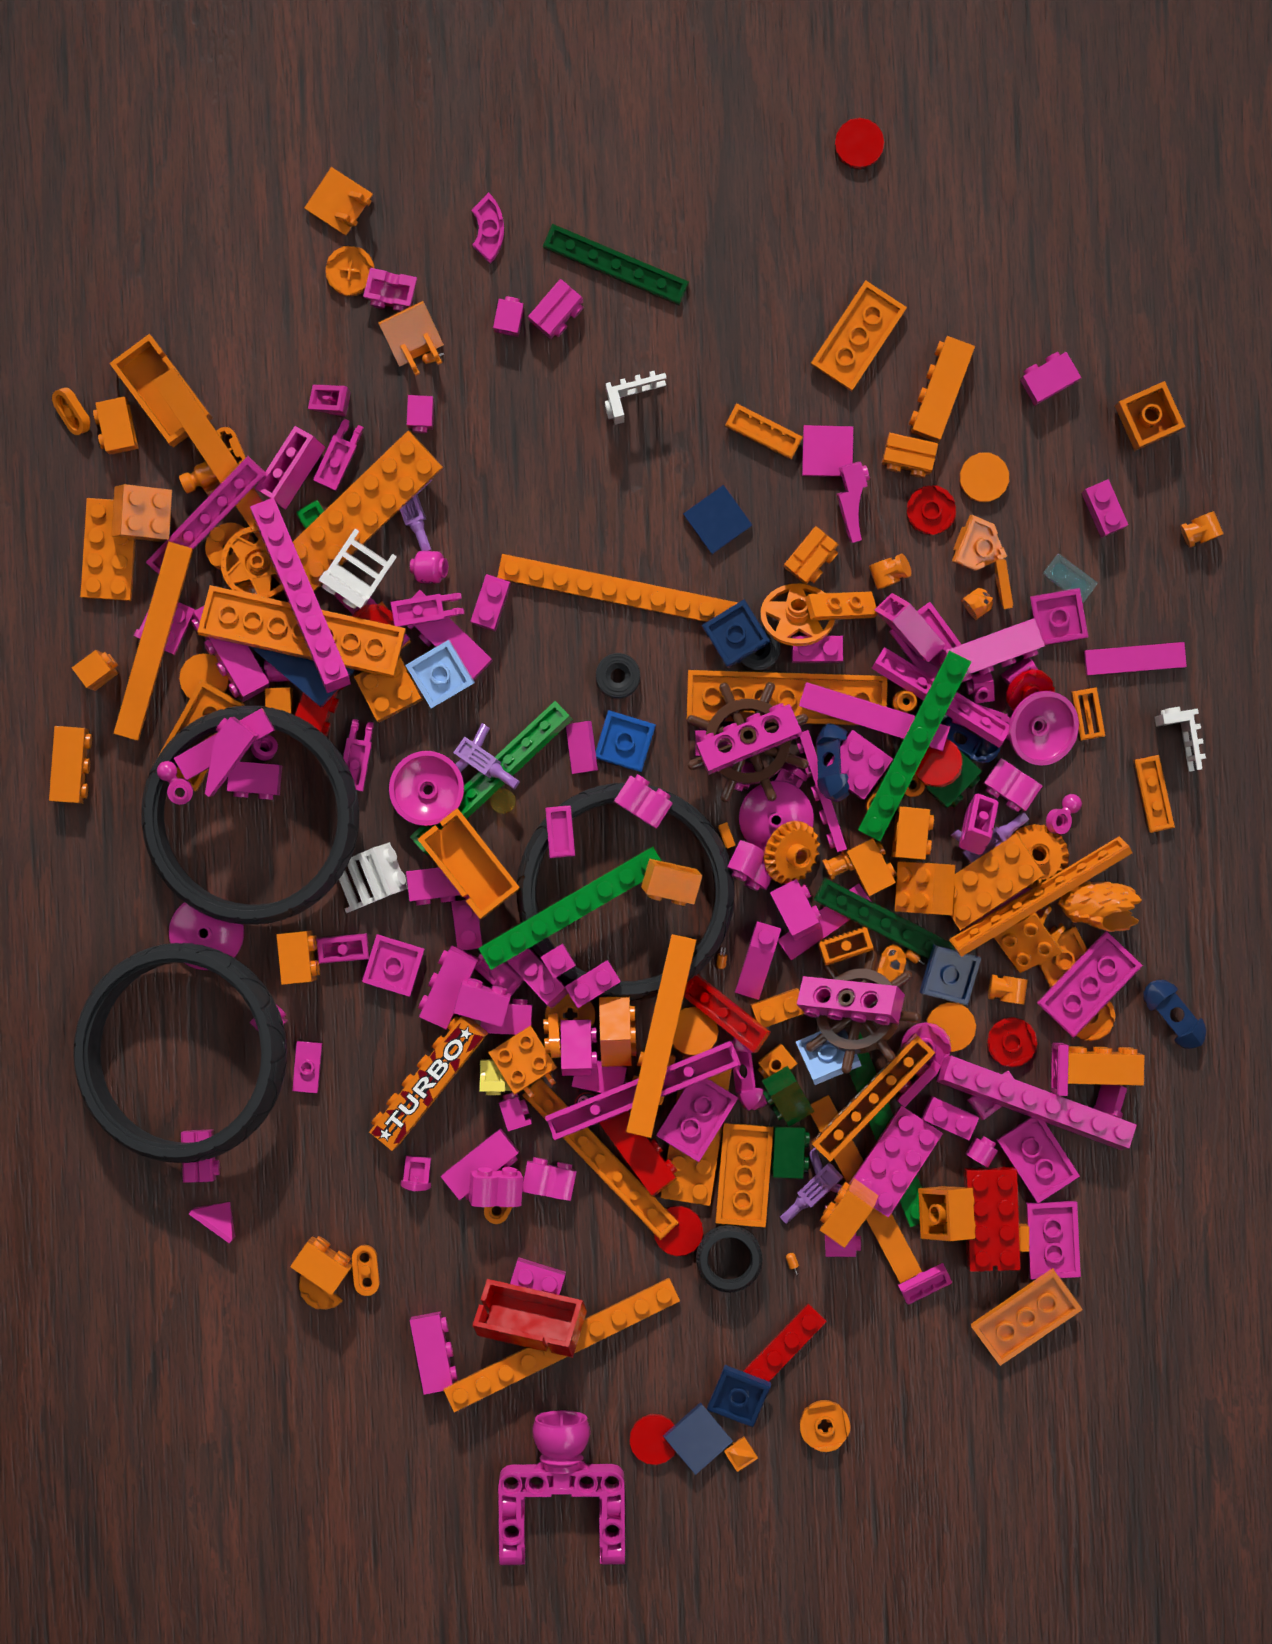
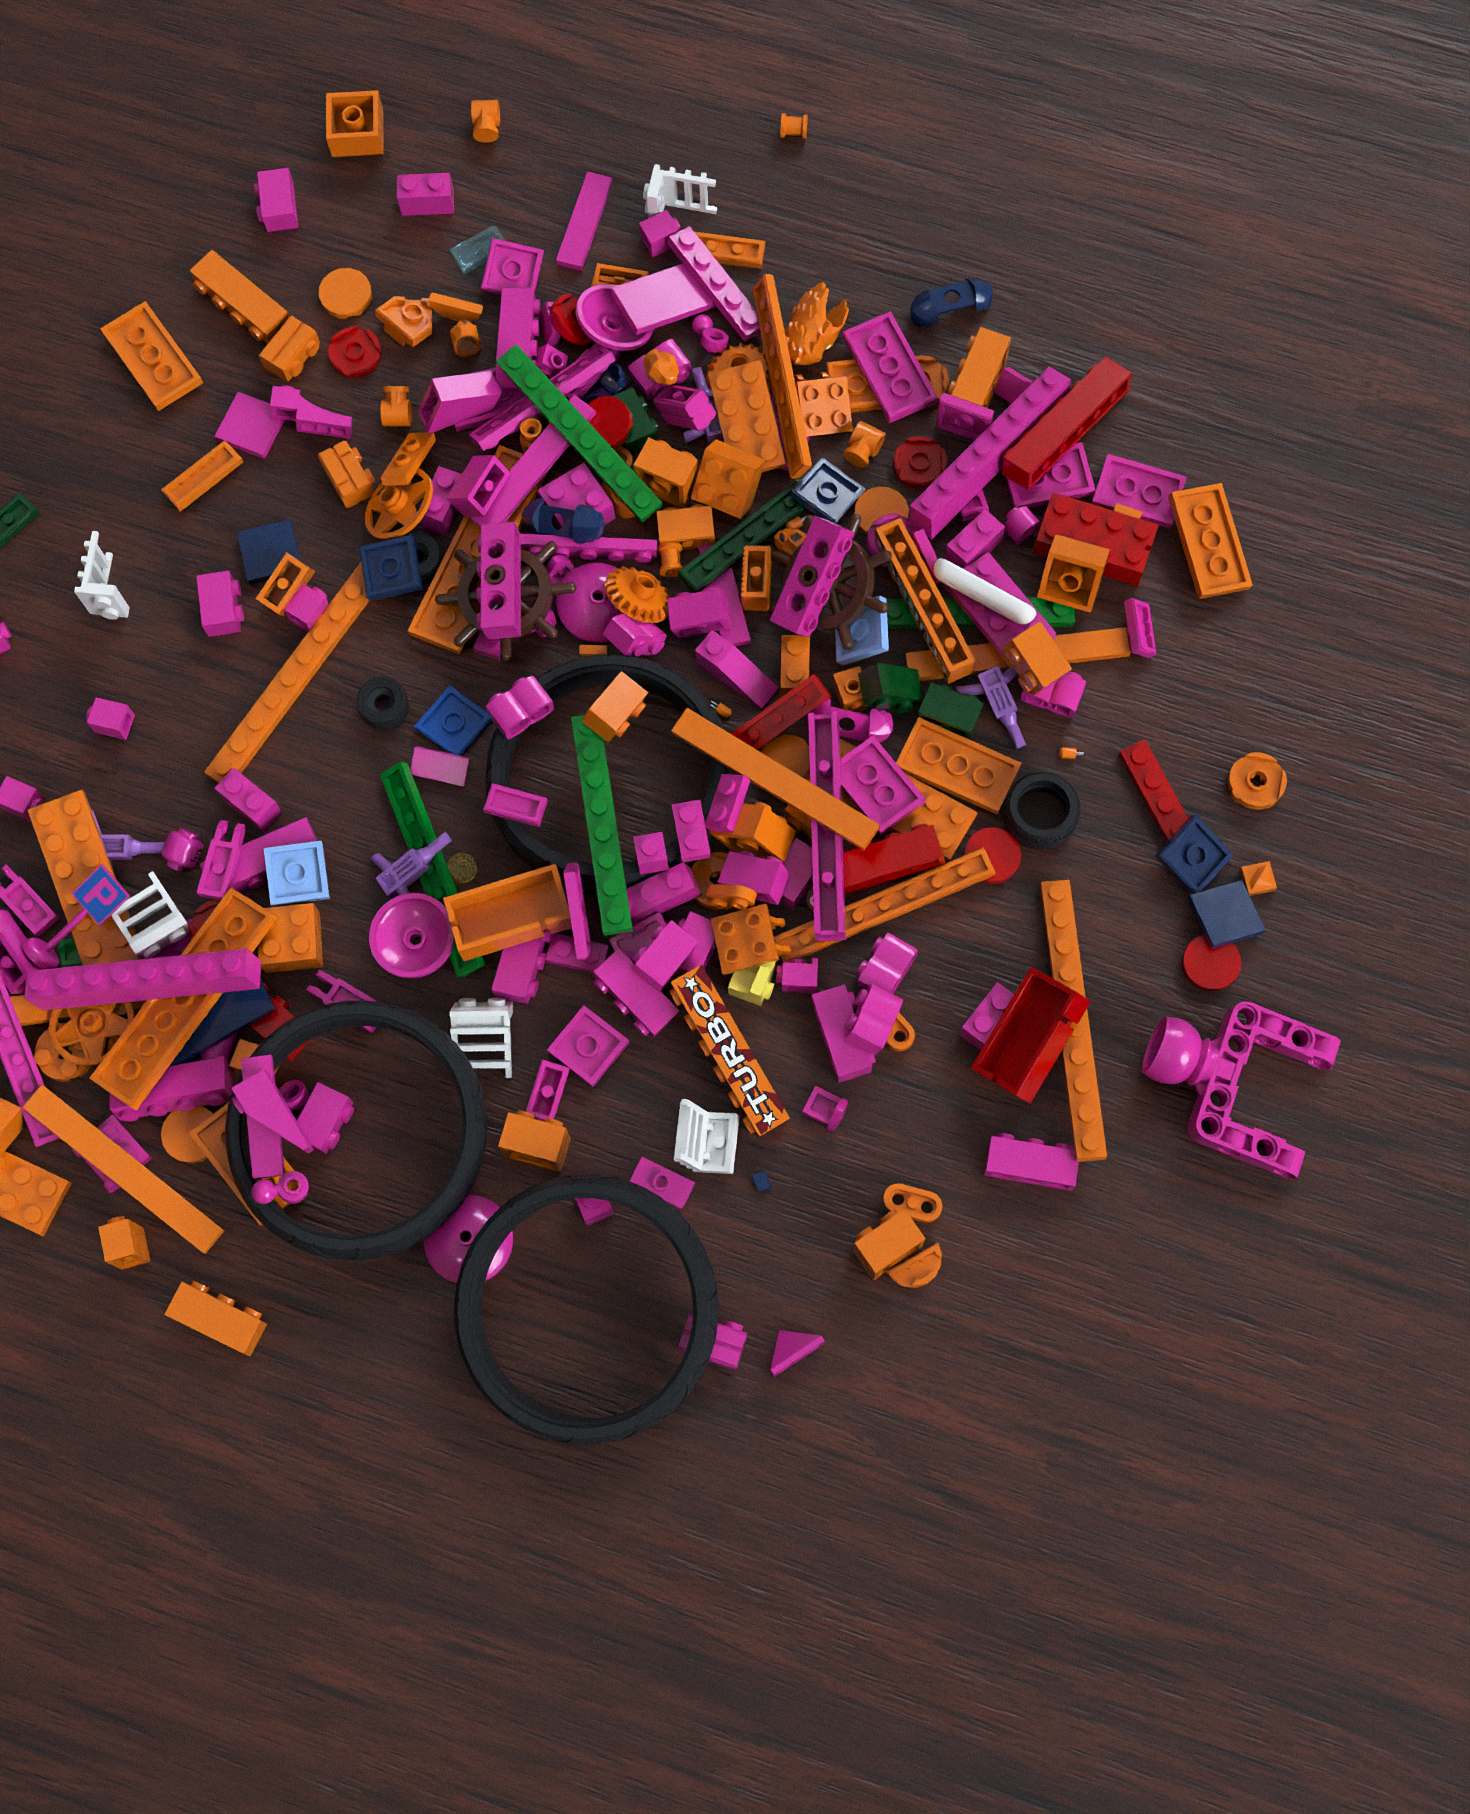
camera: 65 degrees left, 15 degrees down
none -> dark pink piece [23,864,130,970]
none -> dark pink brick [86,697,135,740]
none -> dark pink brick [197,571,244,637]
none -> orange brick [256,552,316,617]
none -> dark pink brick [284,584,329,632]
none -> dark pink brick [446,455,511,516]
none -> dark pink tile [564,862,591,960]
none -> tile [611,264,717,335]
none -> dark pink brick [639,210,682,258]
none -> orange rock [643,349,679,385]
none -> plate [667,226,761,342]
none -> white plate [674,1099,740,1174]
none -> dark pink plate [705,774,750,833]
none -> dark blue piece [752,1171,772,1193]
none -> white piece [933,558,1036,624]
none -> red brick [1002,357,1132,491]

